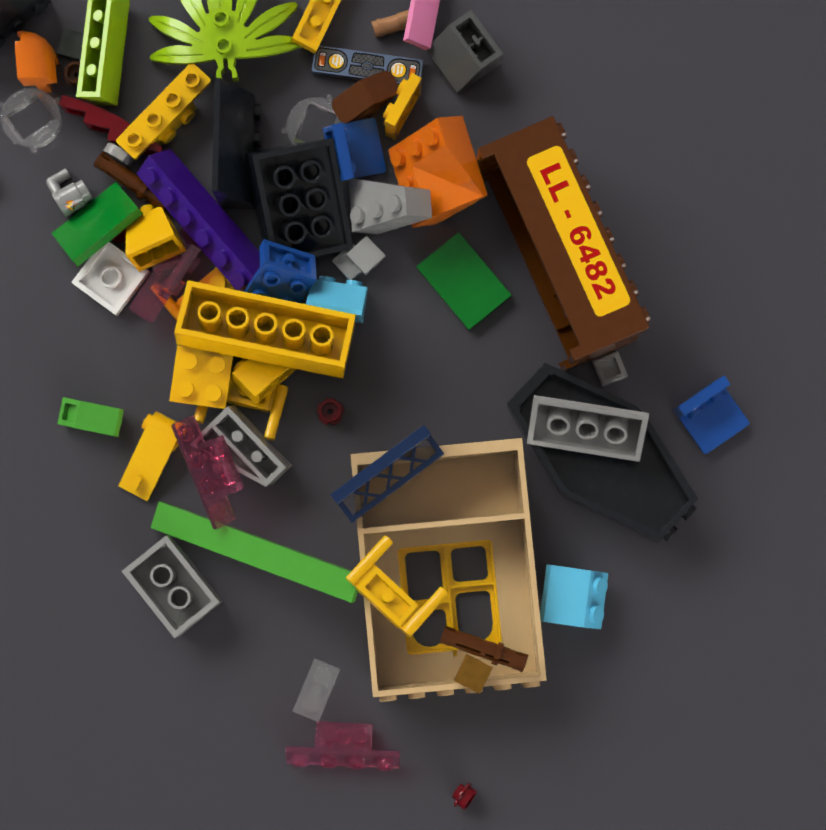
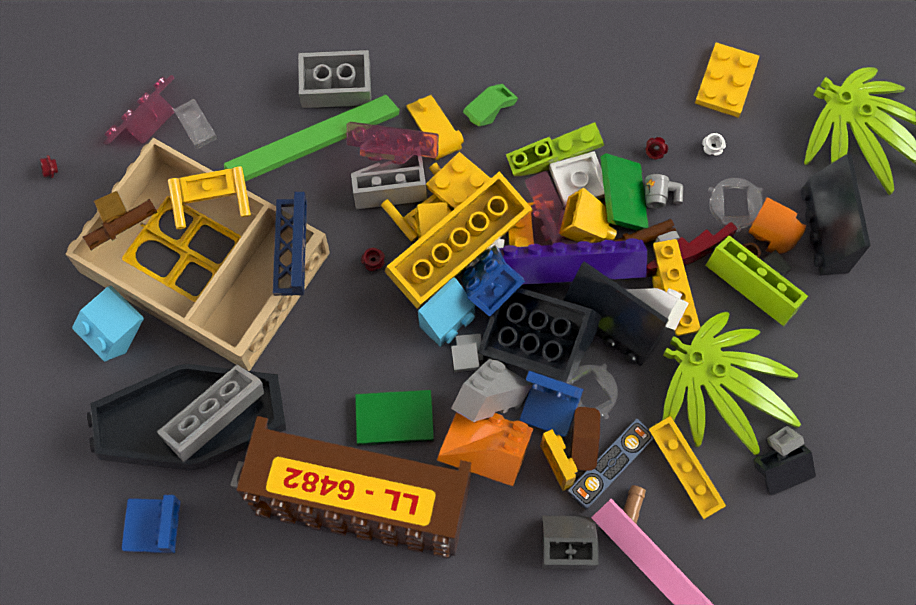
camera: 130 degrees right, 15 degrees down
none -> lime slope [506,122,604,177]
none -> white slope [626,288,689,330]
none -> dark red plate [646,137,669,159]

